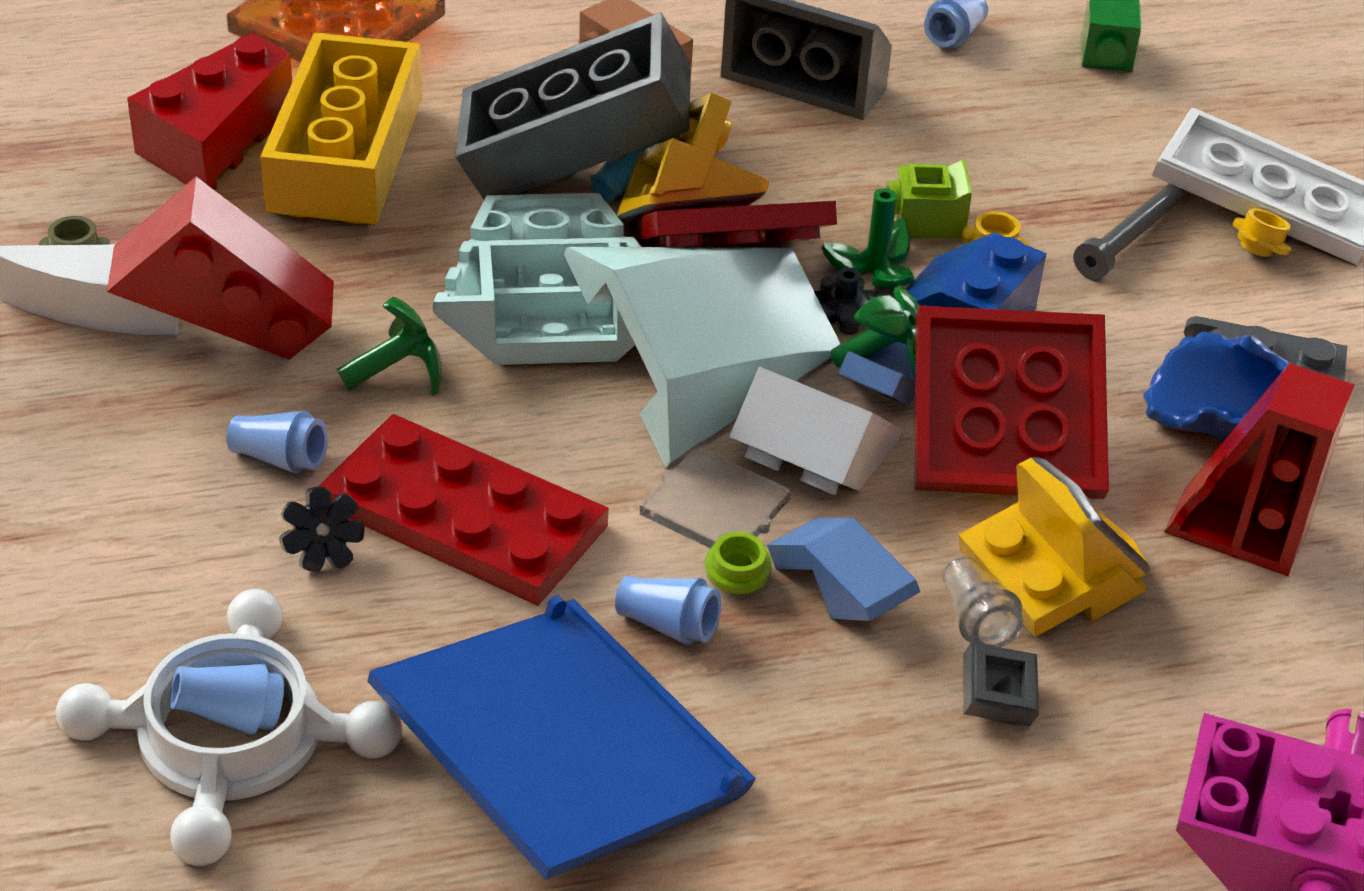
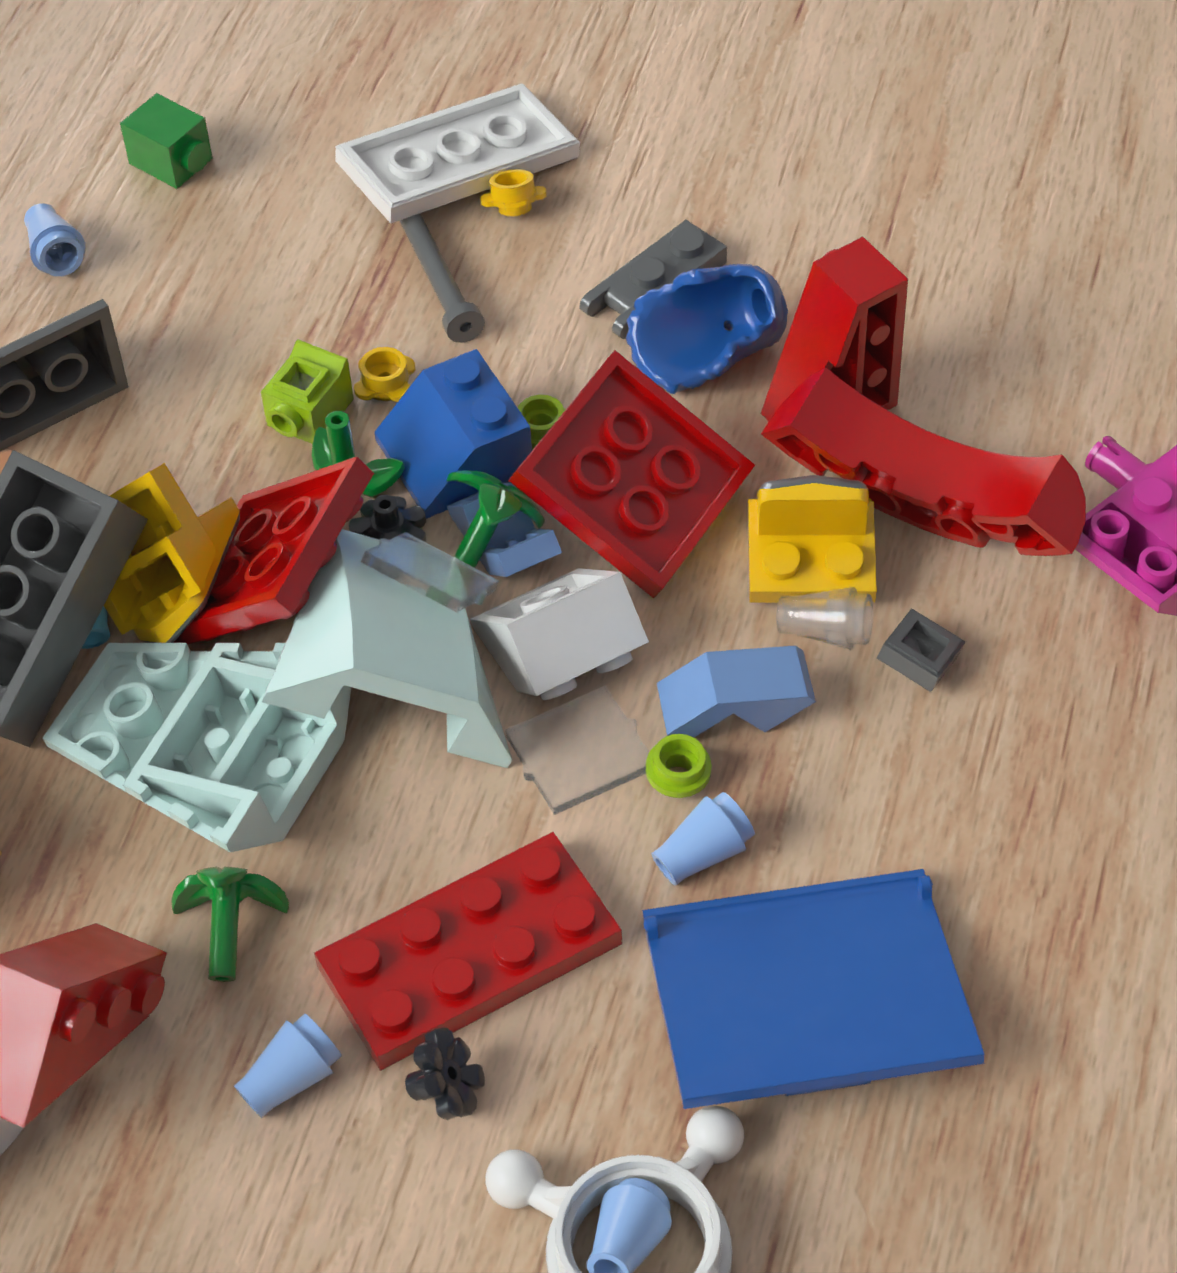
camera: 55 degrees left, 10 degrees up
none -> clear piece [361,532,499,612]
none -> red brick [761,368,1086,556]

